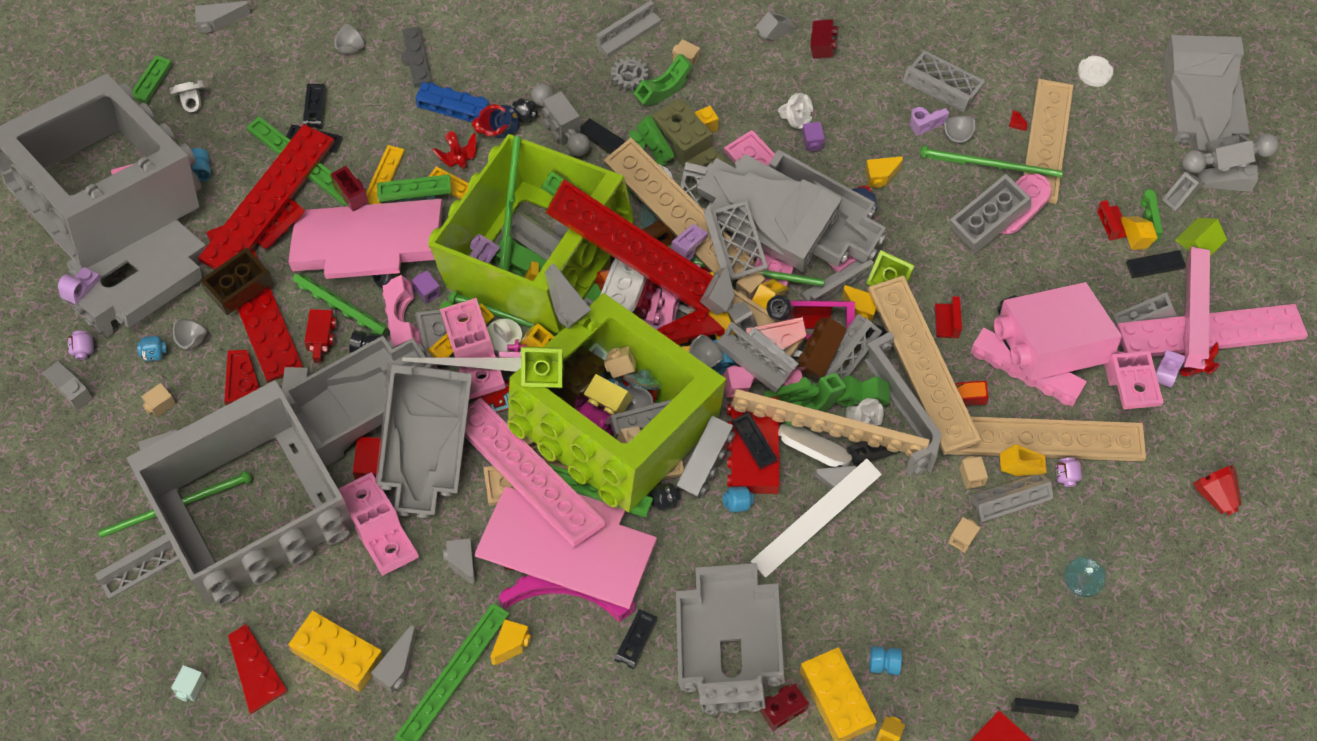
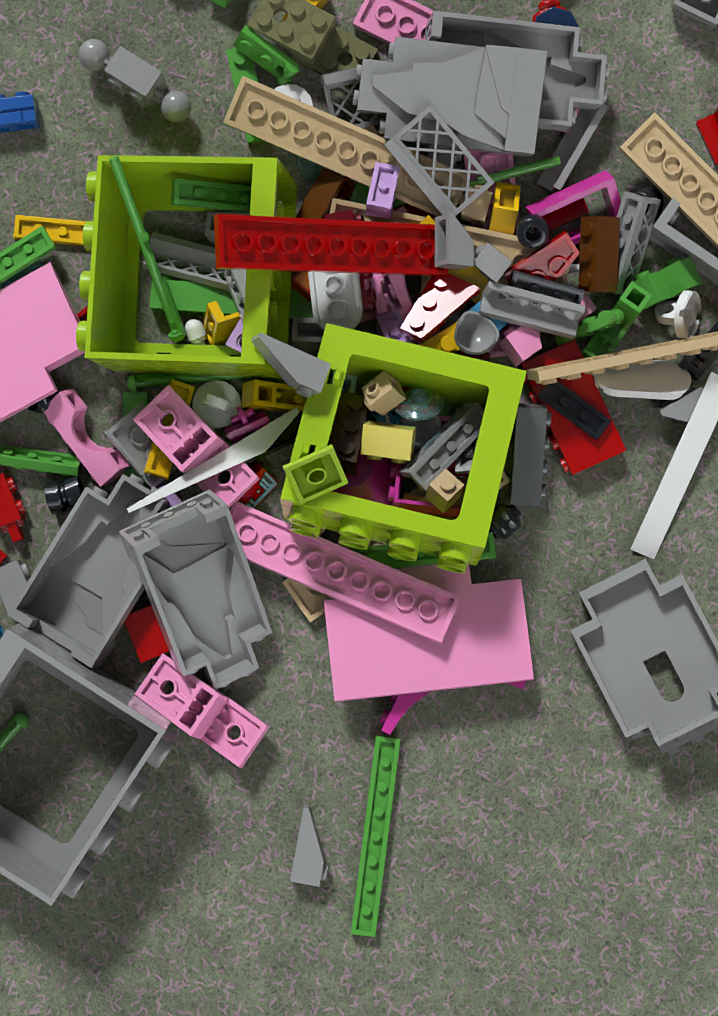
camera: 20 degrees left, 25 degrees up
light aqua brick [171,665,206,701] -> none
red wing [228,624,287,715] -> none
yellow brick [288,611,384,693] -> none
medium lavender brick [412,271,441,304] -> none
red animal [432,131,476,169] -> none
light grey slope [443,538,475,584] -> none
lavender plate [470,234,500,264] -> none
piece [472,104,519,138] -> none
yellow slope [490,620,531,665] -> none
black head [512,98,538,124] -> none
black tile [580,118,626,153] -> none
black plate [614,609,658,669] -> none
dark azure head [723,487,754,513] -> none
yellow slope [842,285,877,322] -> none
lime slope [866,250,915,286] -> none

